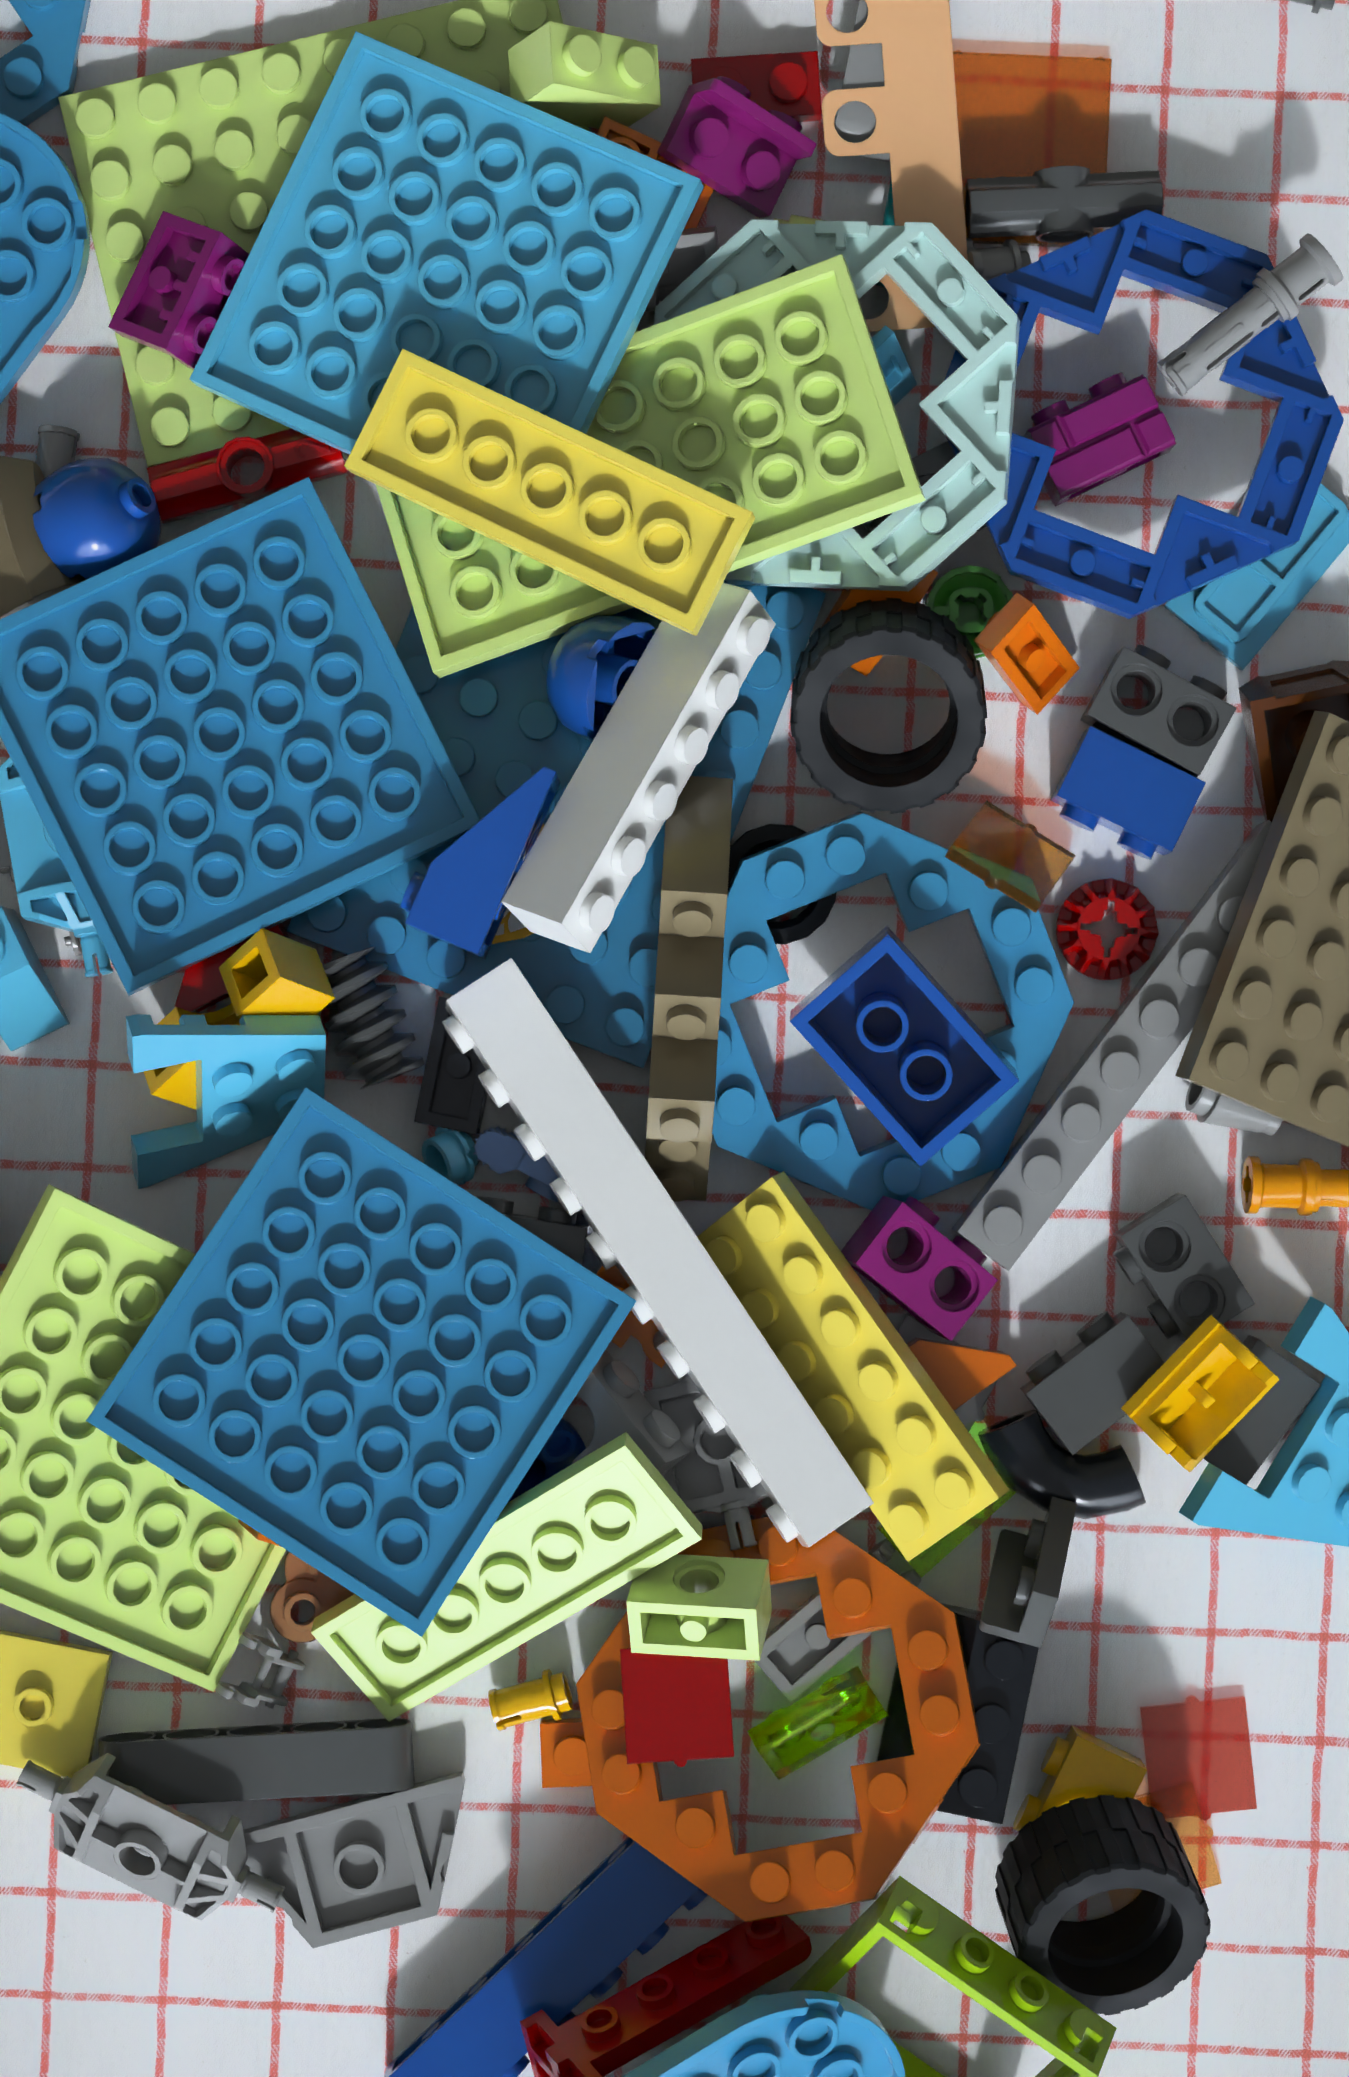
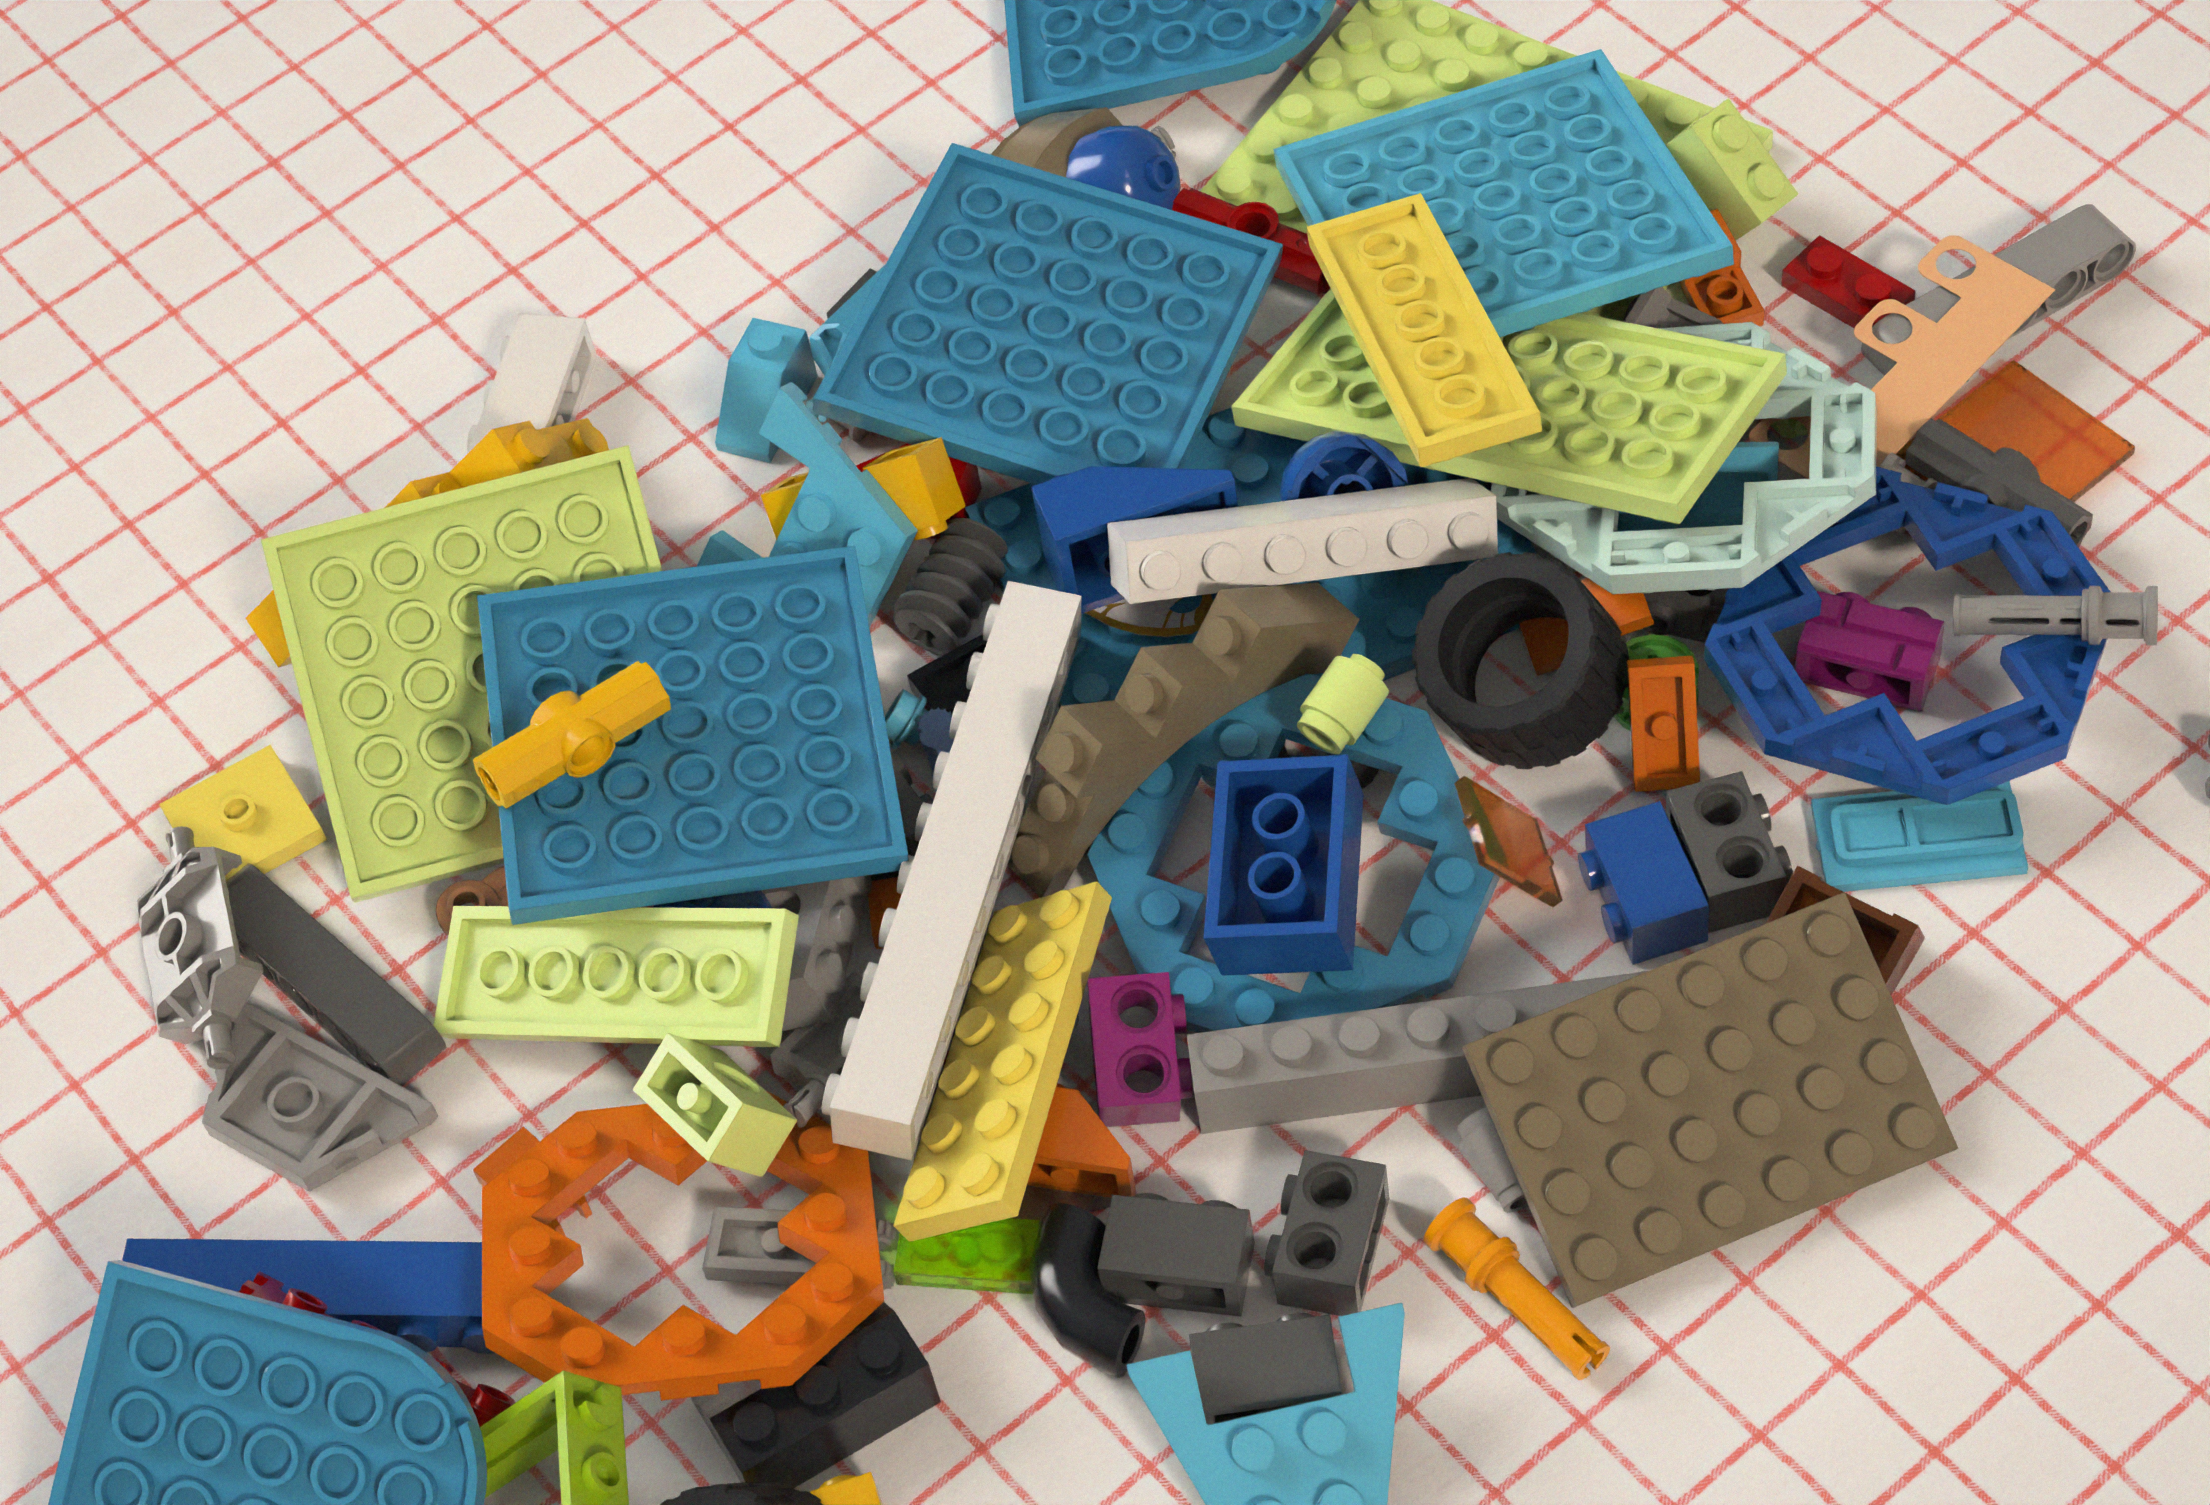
camera: 60 degrees right, 35 degrees down
magenta bracket [108,211,249,370] -> none
light grey piece [215,1632,305,1709] -> none
yellow pin [488,1669,573,1731] -> none
red piece [620,1648,734,1767] -> none
magenta bracket [657,76,817,218] -> none
clear neon green plate [747,1665,888,1780] -> none
dark grey bracket [979,1496,1077,1648] -> none
red gear [1056,878,1159,980] -> none
yellow hinge [1121,1315,1280,1472] -> none
none -> yellow piece [473,661,671,809]
none -> yellowish green brick [1297,654,1389,754]

